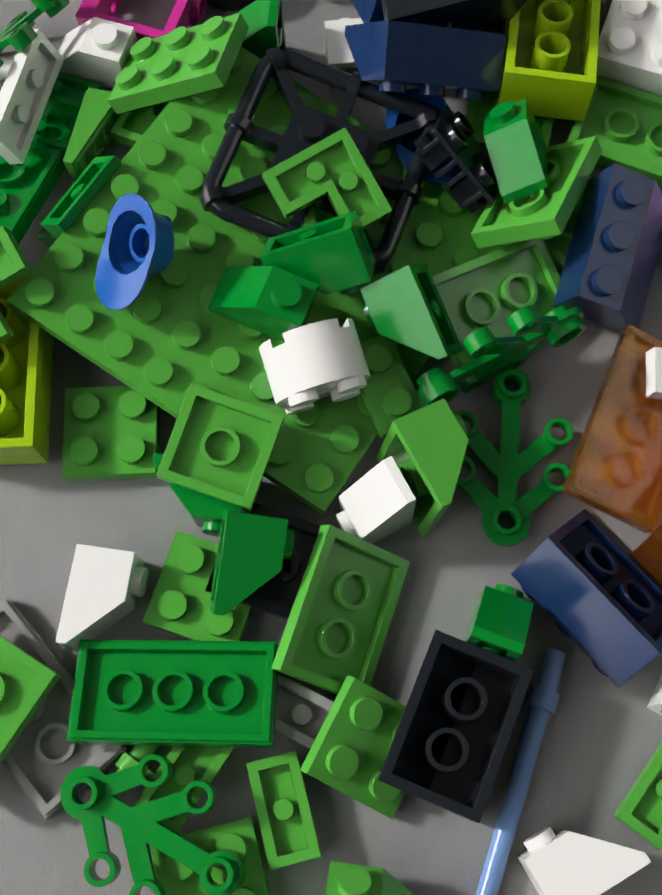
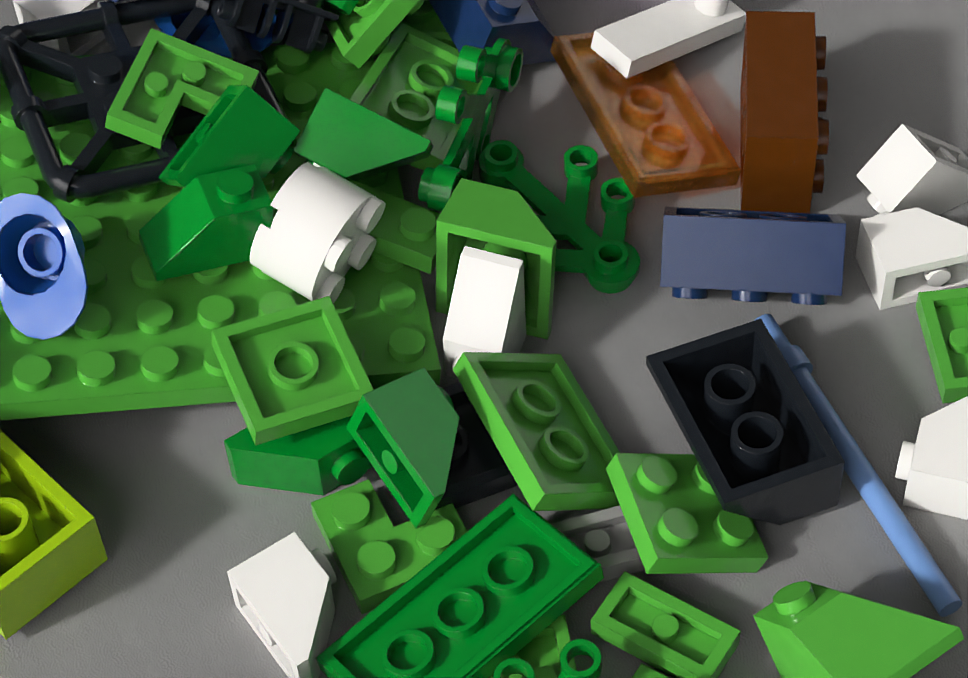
camera: 45 degrees left, 20 degrees down
bright green plate [62,386,160,482] -> none
green slope [464,584,534,661] -> none

